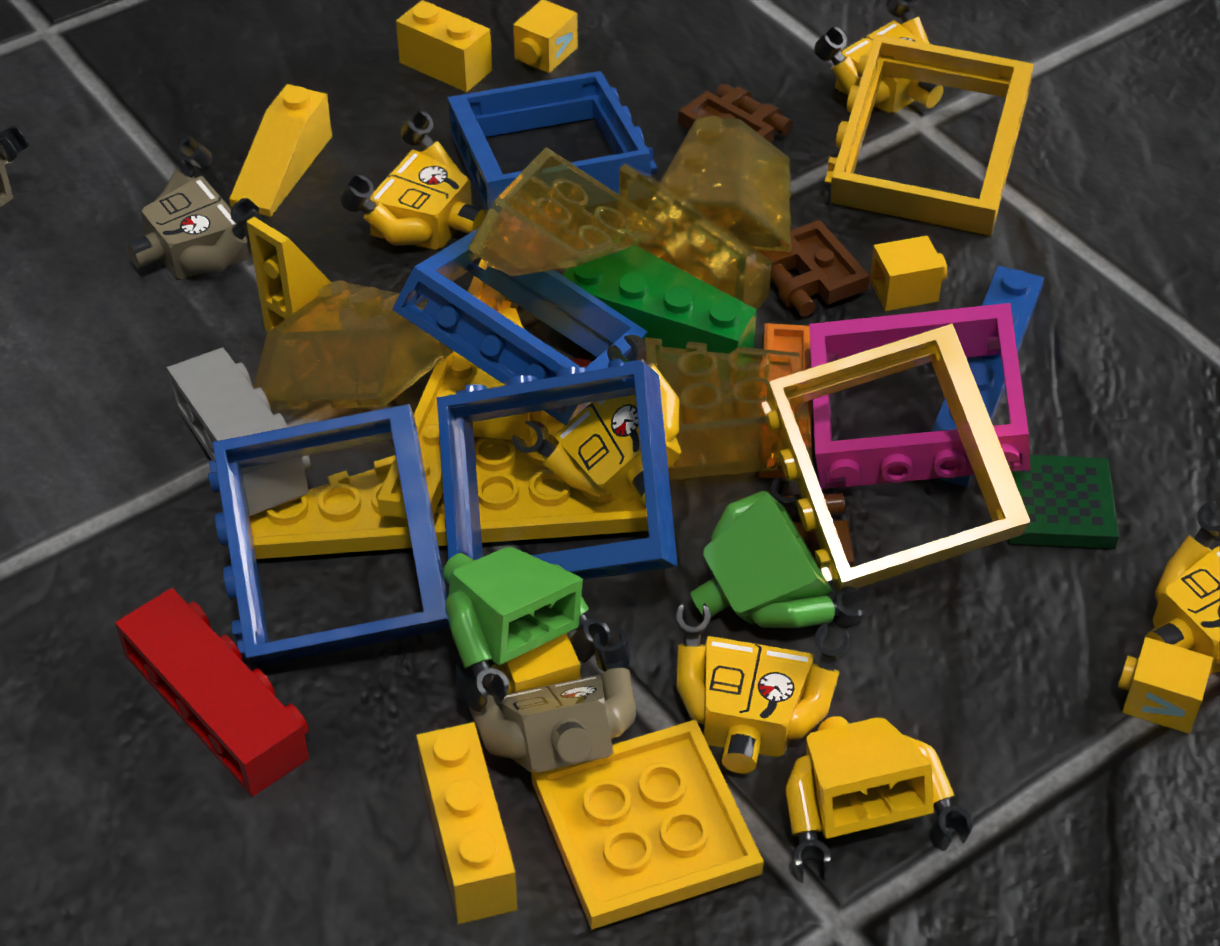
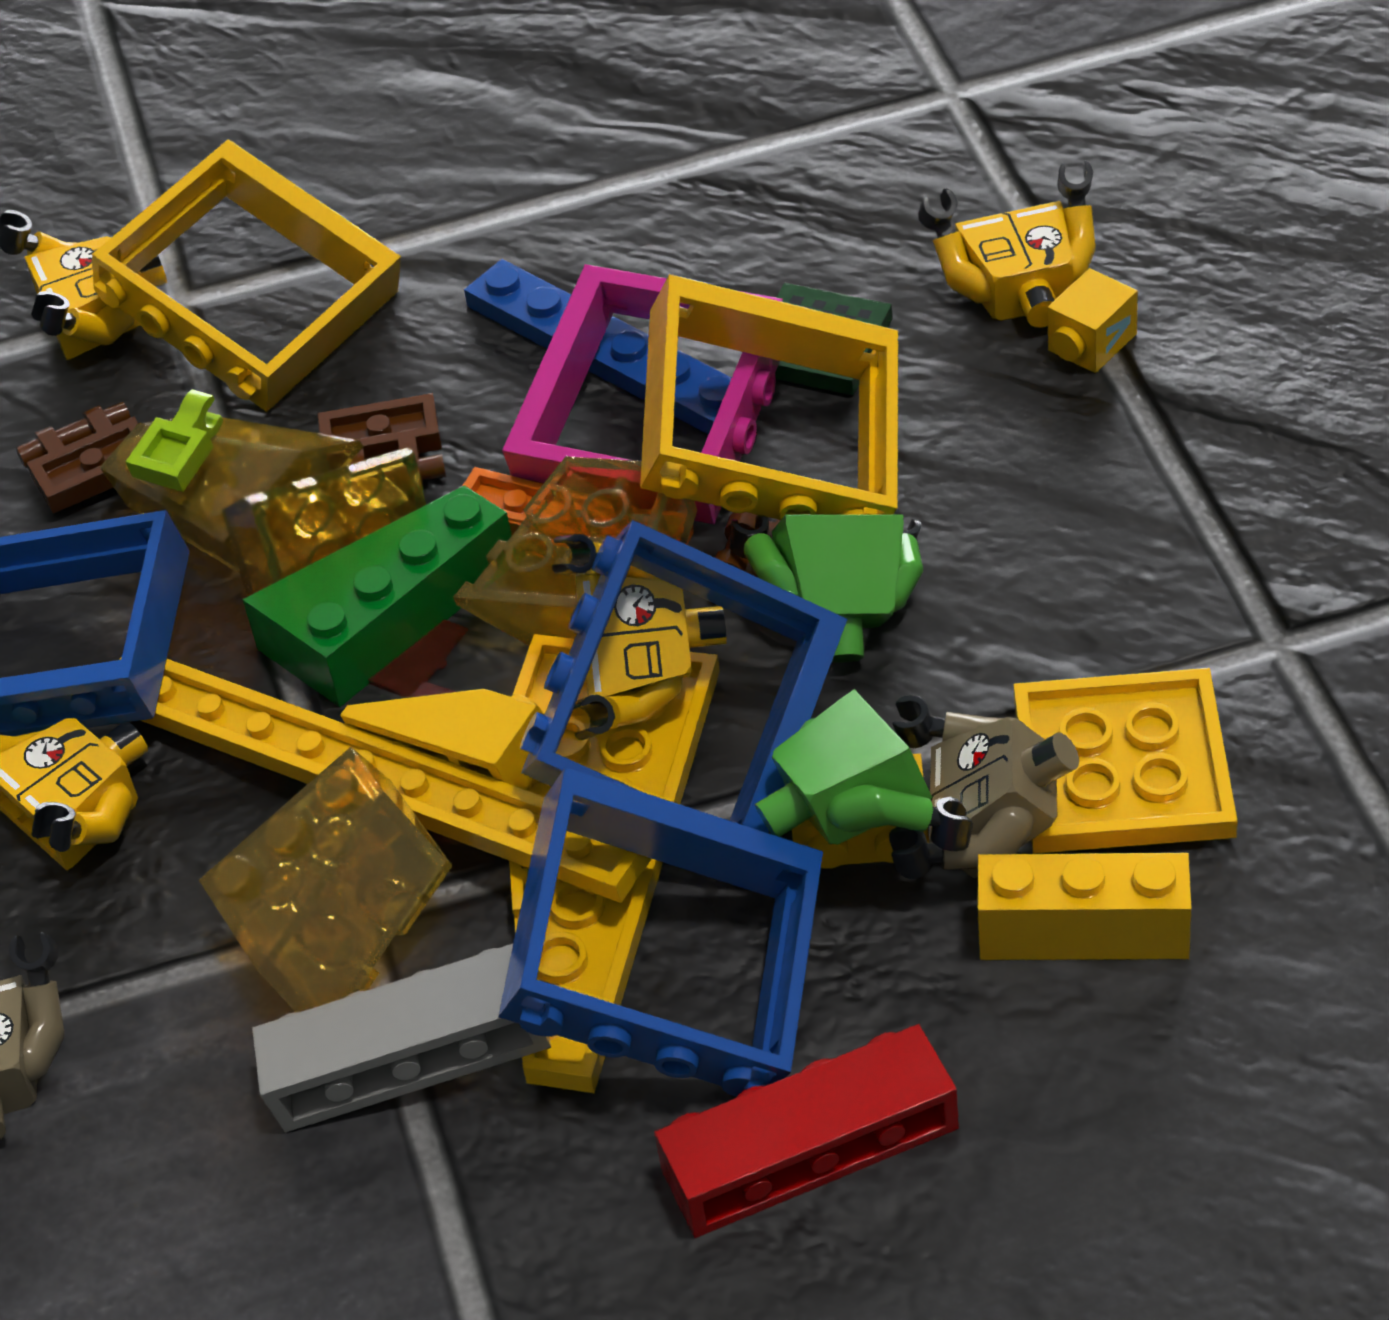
camera: 65 degrees left, 0 degrees up
yellow slope [247,217,340,353] -> none
blue window [392,224,648,425] -> none
clear yellow wedge [468,147,669,276] -> none
yellow torso [676,602,851,774] -> none
yellow torso [785,716,973,883] -> none
yellow brick [869,235,947,311] -> none
none -> lime plate [125,390,223,492]

